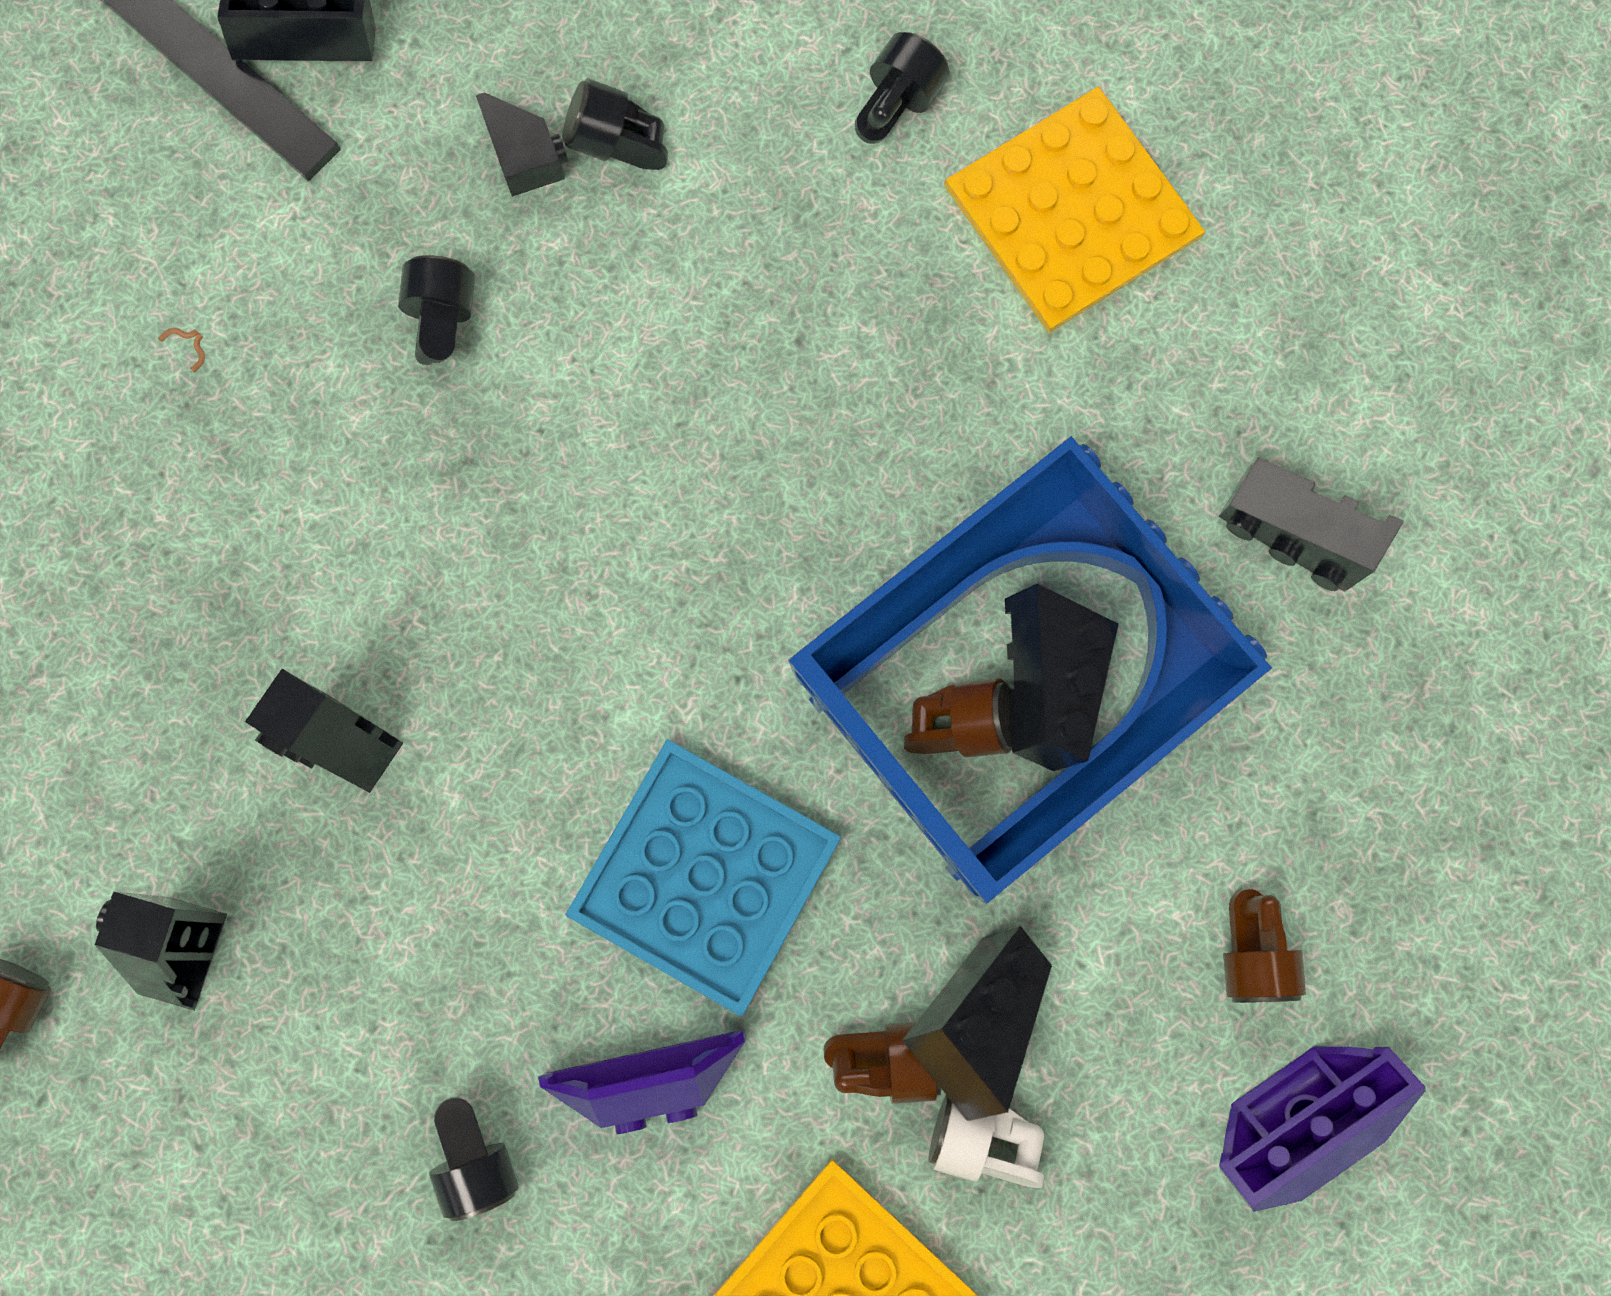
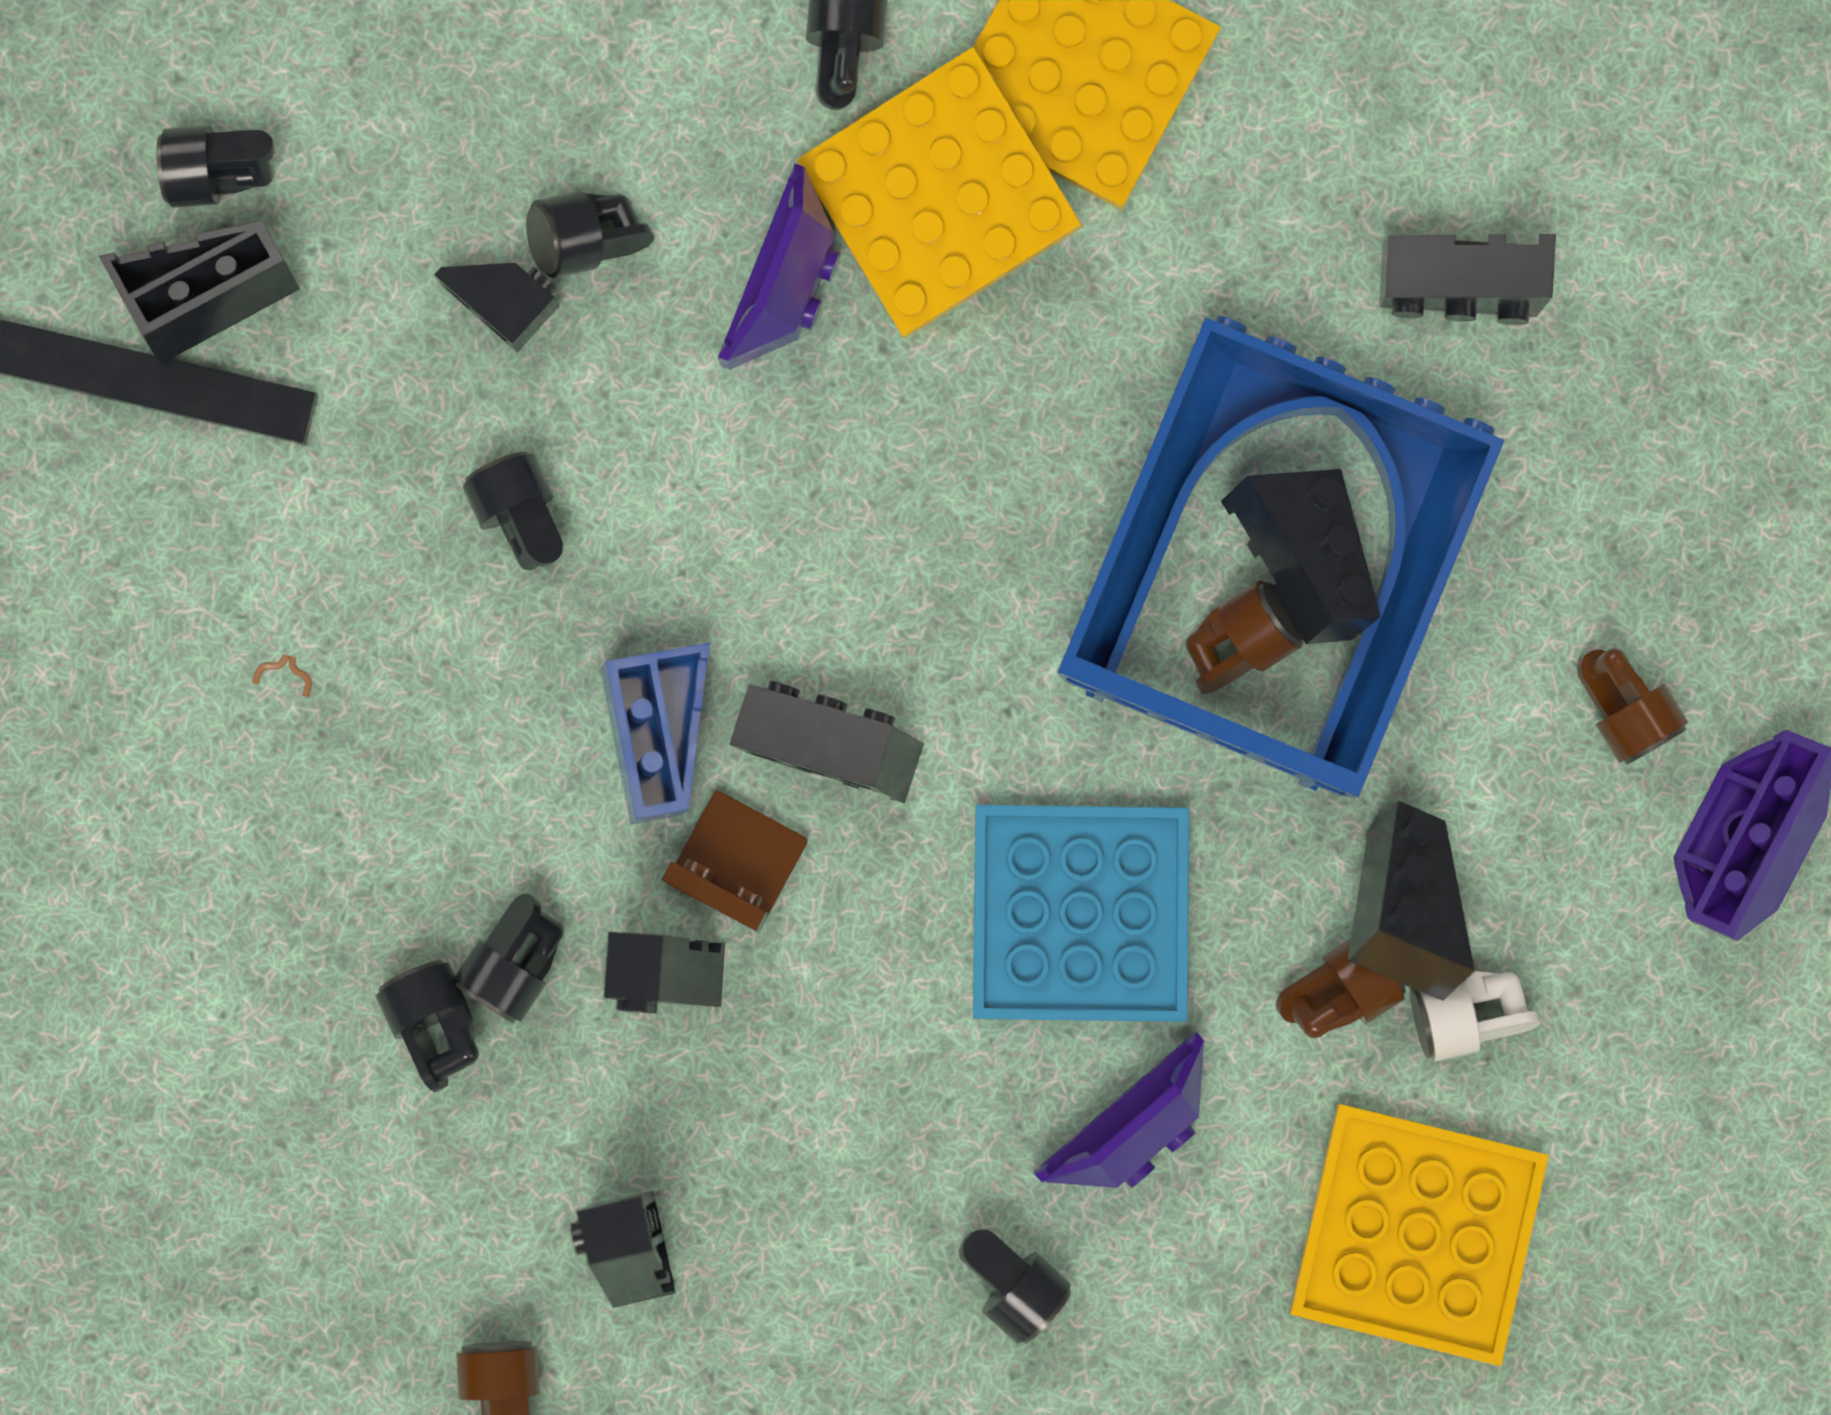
camera: 25 degrees left, 5 degrees up
none -> black piece [376,960,479,1092]
none -> black piece [454,893,564,1023]
none -> blue wedge [600,642,710,825]
none -> reddish brown bracket [661,791,808,933]
none -> dark purple wedge [718,163,841,369]
none -> black wedge [729,681,924,804]
none -> yellow plate [796,47,1084,338]

